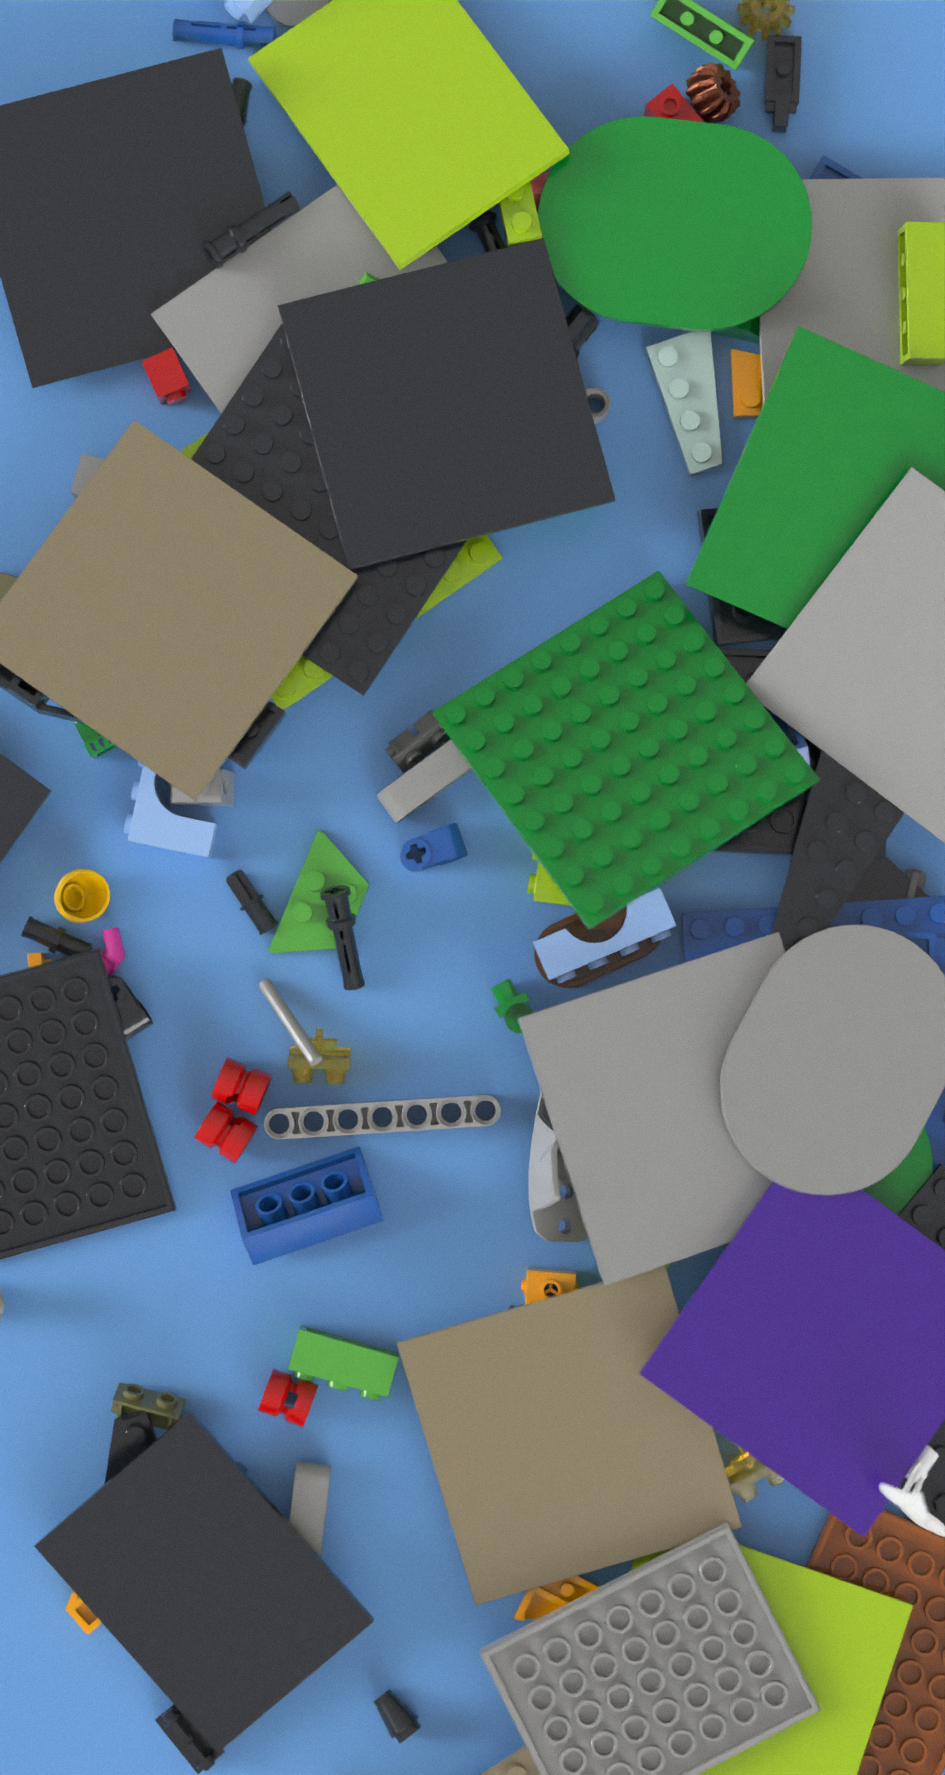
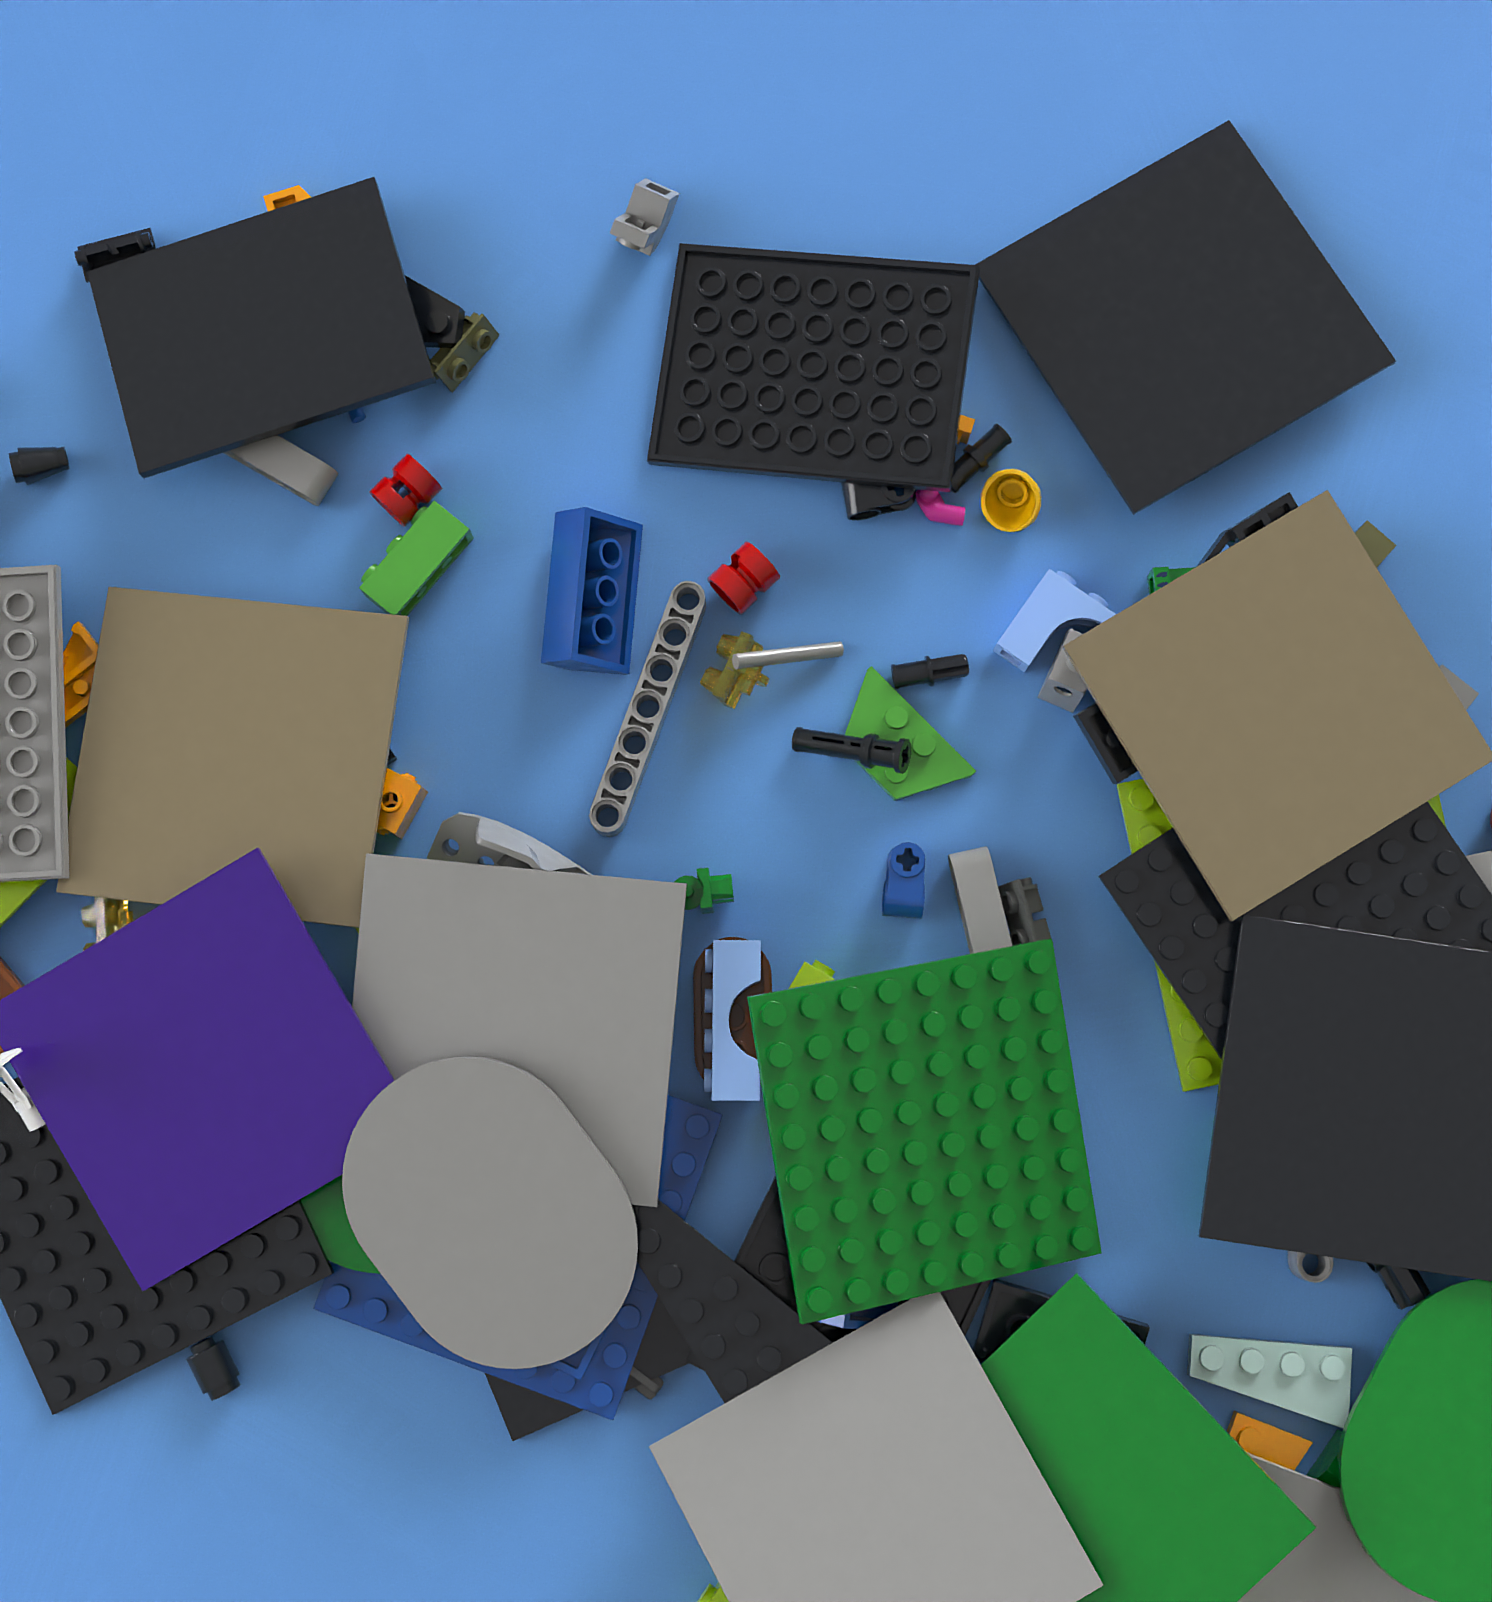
camera: 120 degrees right, 5 degrees down
red wheel [194,1101,258,1164] -> none

